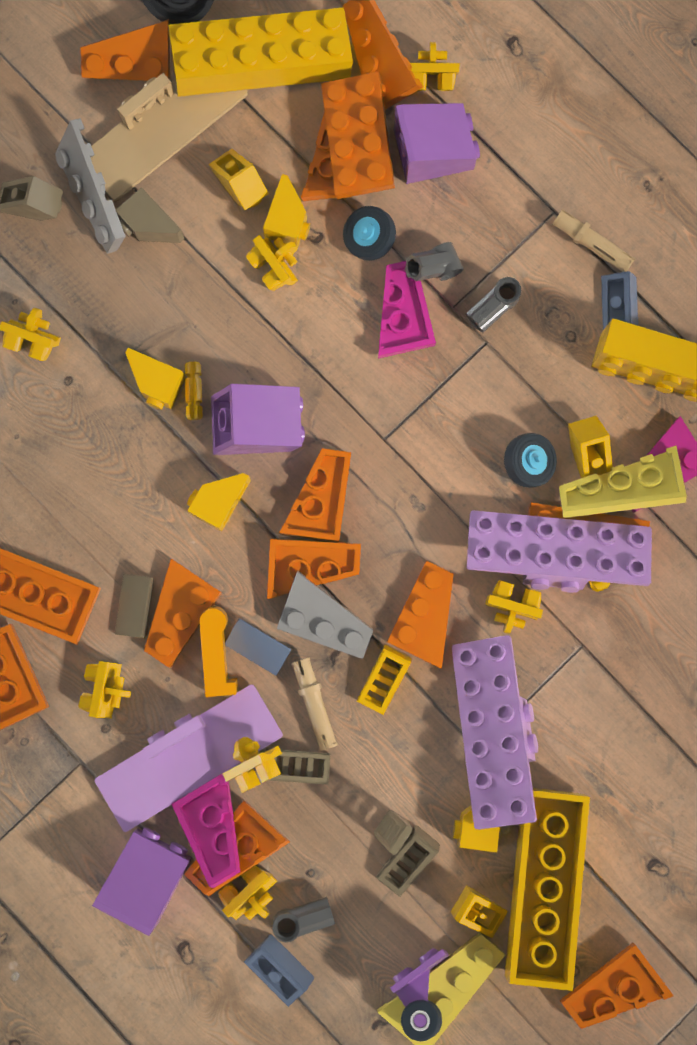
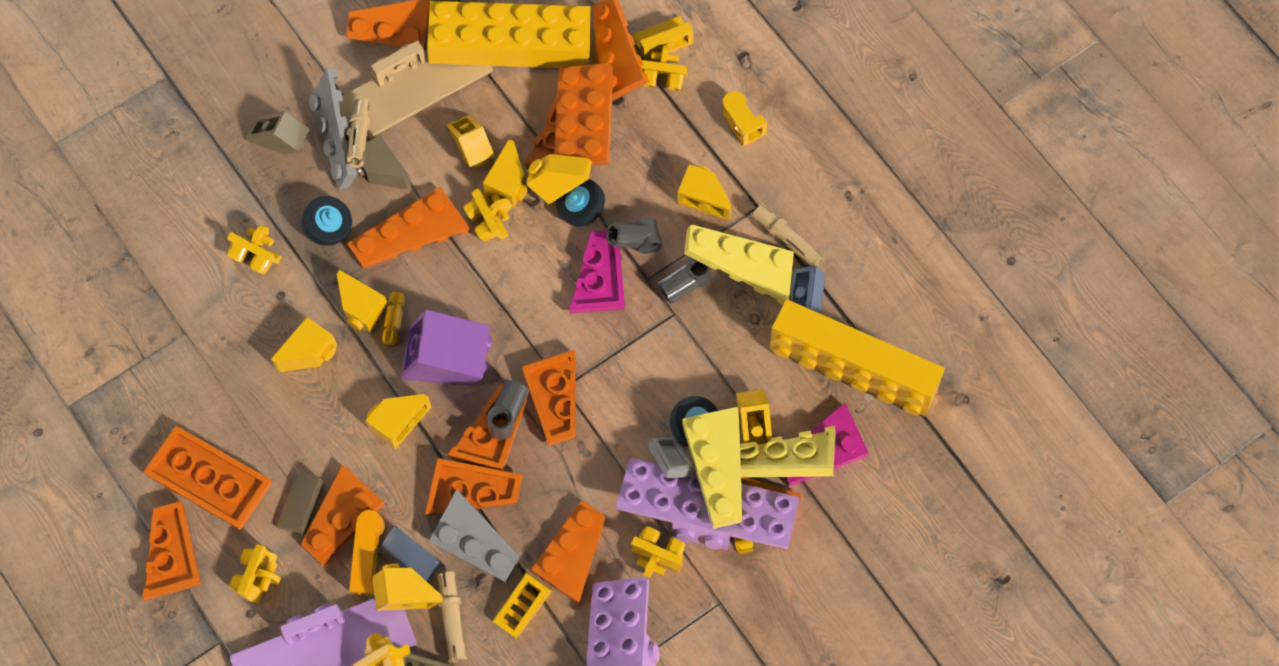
camera: 15 degrees right, 15 degrees down
medium lavender slope [393,103,480,184] -> none
none -> yellow slope [271,317,337,372]
none -> black wheel [302,196,352,246]
none -> tan pin [347,98,371,168]
none -> orange wing [347,187,470,268]
none -> yellow slope [372,564,443,611]
none -> dark grey piece [487,380,529,440]
none -> orange wing [522,350,576,447]
none -> yellow slope [526,154,592,204]
none -> yellow panel [632,16,693,61]
none -> light grey tile [648,437,695,479]
none -> yellow slope [678,164,731,221]
none -> light yellow wing [682,407,742,529]
none -> light yellow wing [684,225,794,305]
none -> yellow leg [723,91,767,146]

